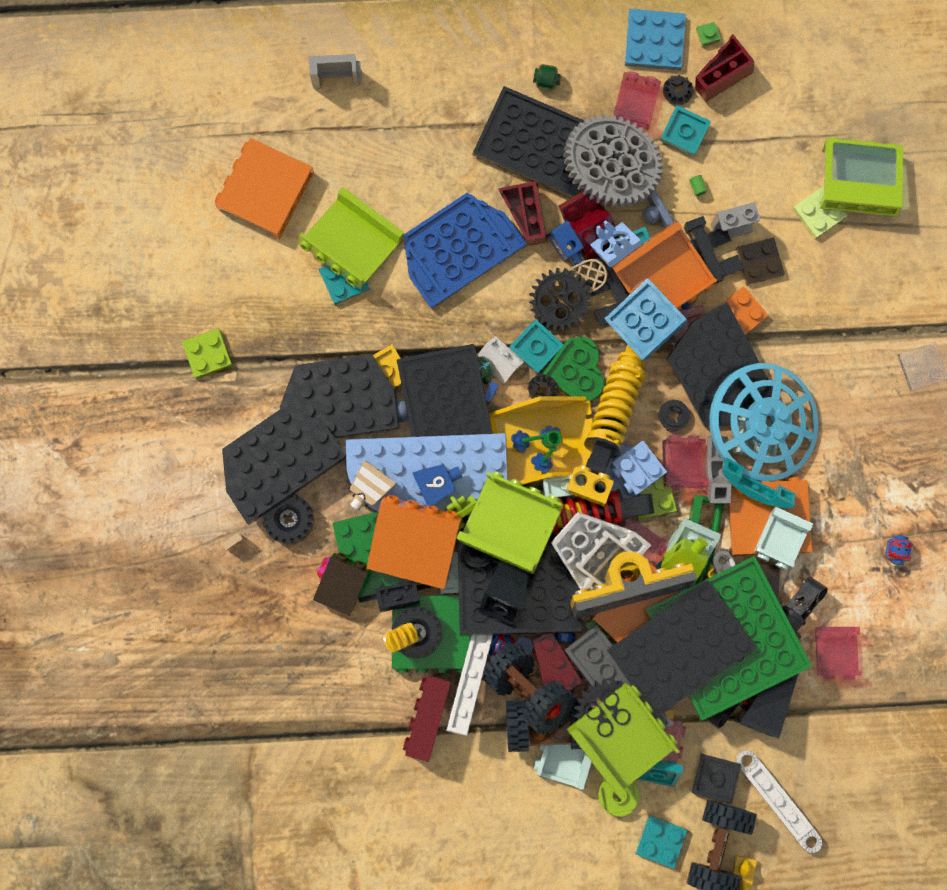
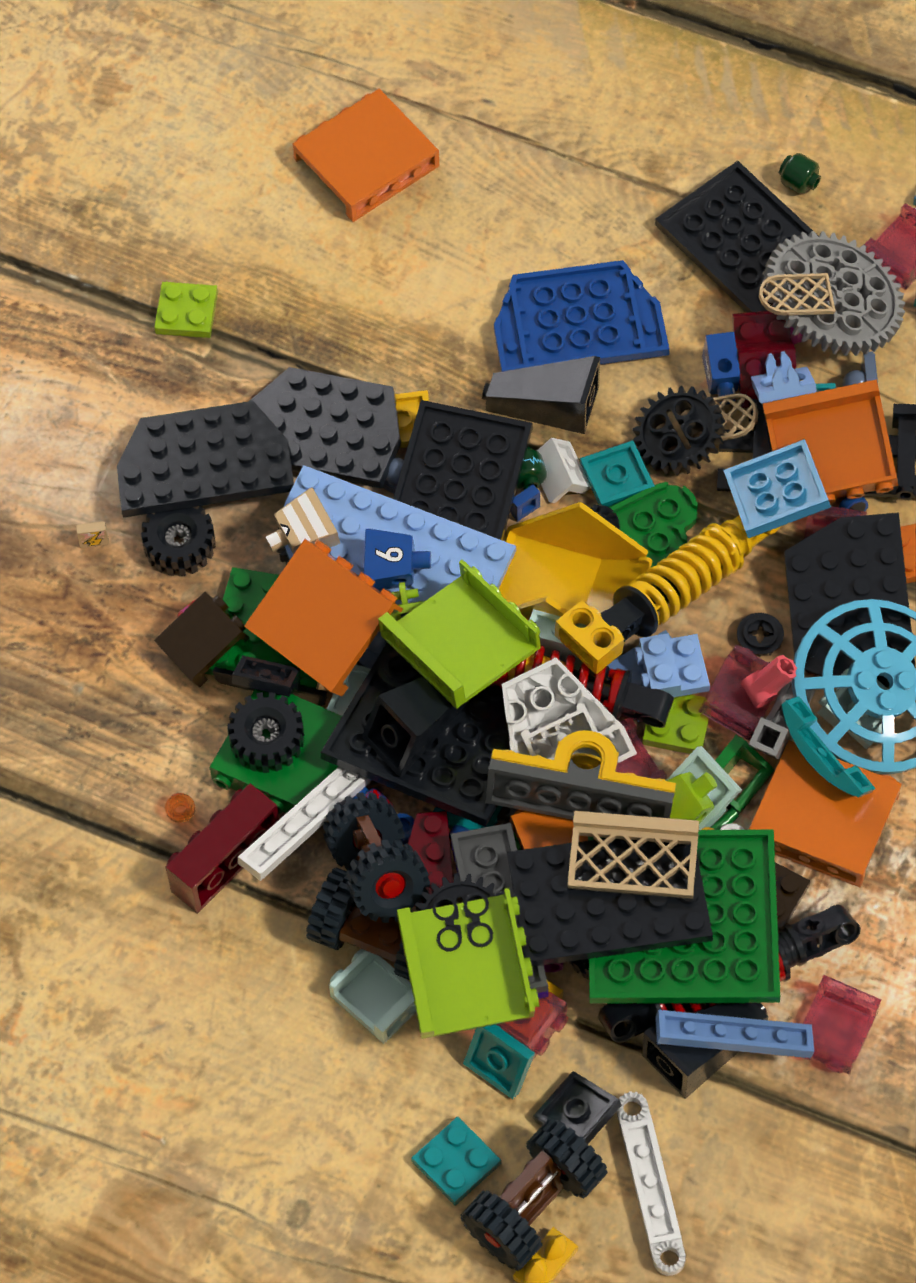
camera: 30 degrees right, 20 degrees down
lime panel [299,187,404,289] -> none
light grey panel [309,54,362,89] -> none
teal plate [319,265,370,305] -> none
yellow gear [383,623,419,653] -> none
dark red wedge [498,181,548,246] -> none
plant [511,425,562,474] -> none
lime plate [598,780,639,816] -> none
light aqua panel [754,507,813,570] -> none
none -> clear orange plate [165,793,195,823]
none -> slope [482,356,600,434]
none -> tan fence [567,811,699,899]
none -> medium blue plate [655,1010,814,1058]
none -> coral piece [740,655,797,709]
none -> tan window [759,273,836,316]

